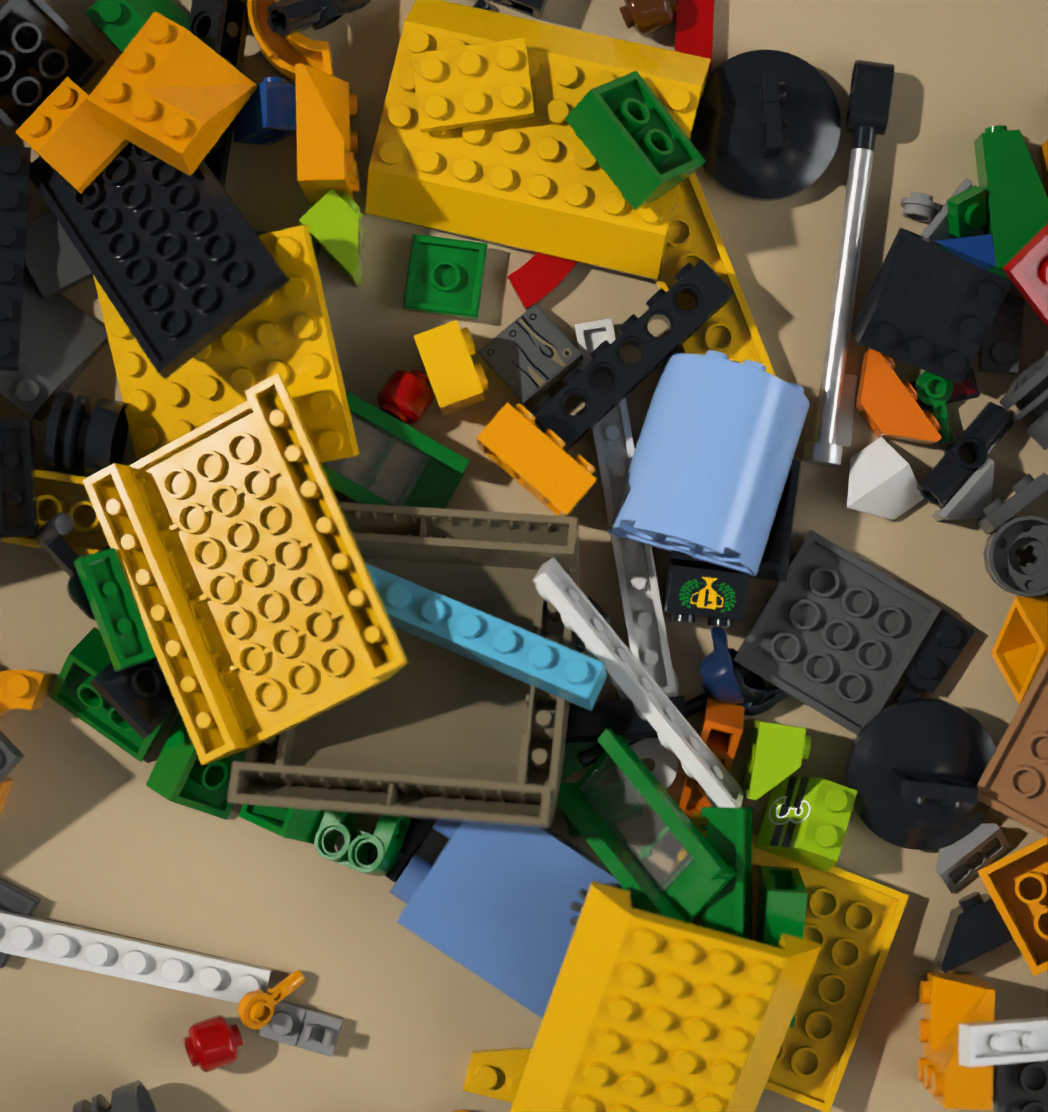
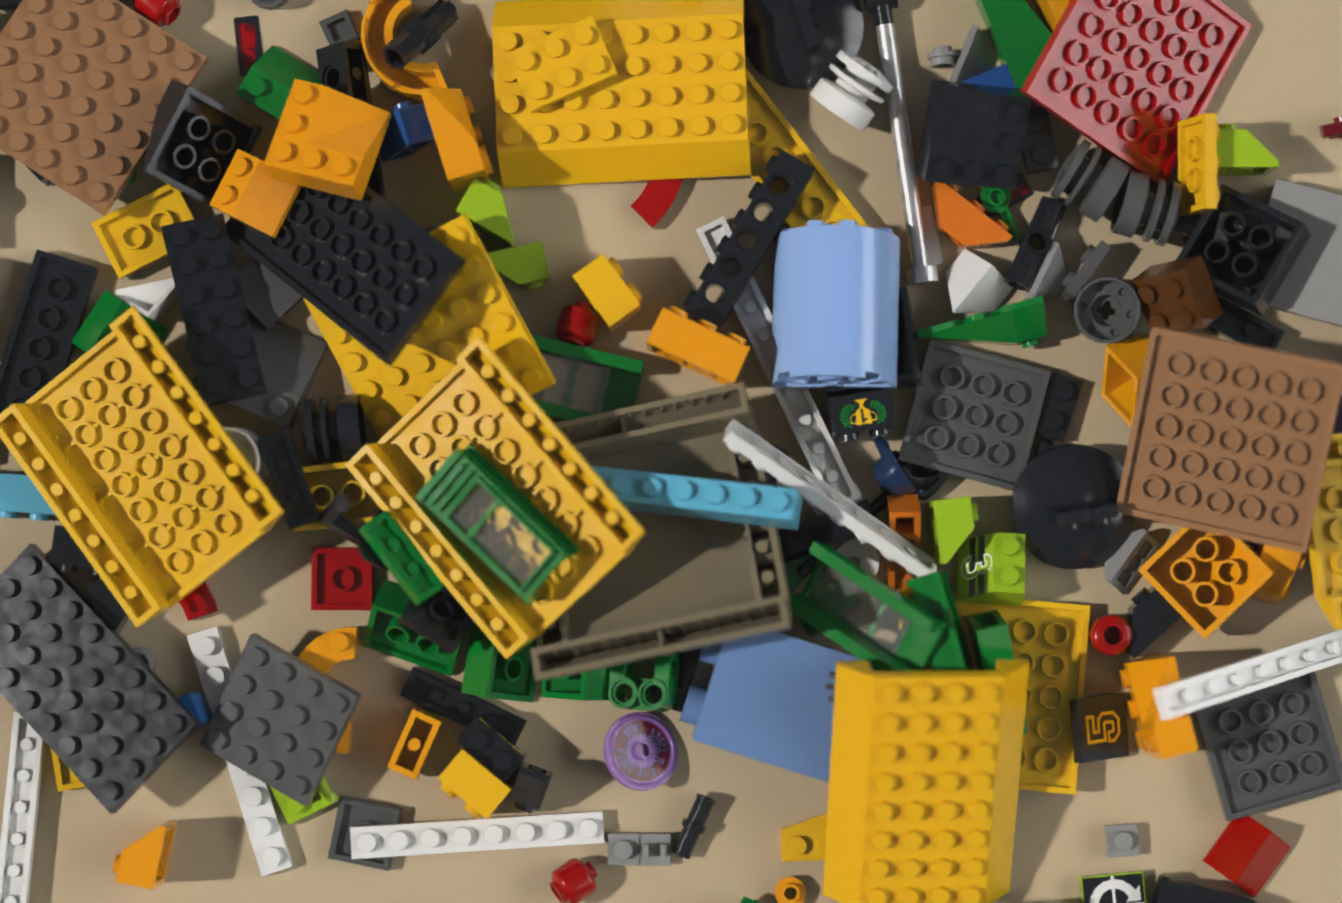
camera: 15 degrees left, 0 degrees up
light orange plate [238,970,306,1030] -> none
green plate [403,234,488,320] -> none
dark grey tile [478,304,584,408] -> none
green slope [565,71,706,210] -> none
green plate [947,185,987,238] -> none
none -> red tile [311,547,375,611]
none -> light orange brick [387,707,444,780]
none -> black tile [400,667,527,745]
none -> green piece [415,444,581,605]
none -> yellow brick [437,748,514,820]
none -> black brick [456,715,527,782]
none -> lime slope [488,241,550,291]
none -> black slope [509,762,553,813]
none -> medium lavender shield [603,712,678,791]
none -> black pin [671,793,716,859]
none -> white wheel [810,49,894,131]
none -> green wedge [915,296,1048,349]
none -> black tile [1069,692,1129,763]
none -> red head [1088,614,1132,656]

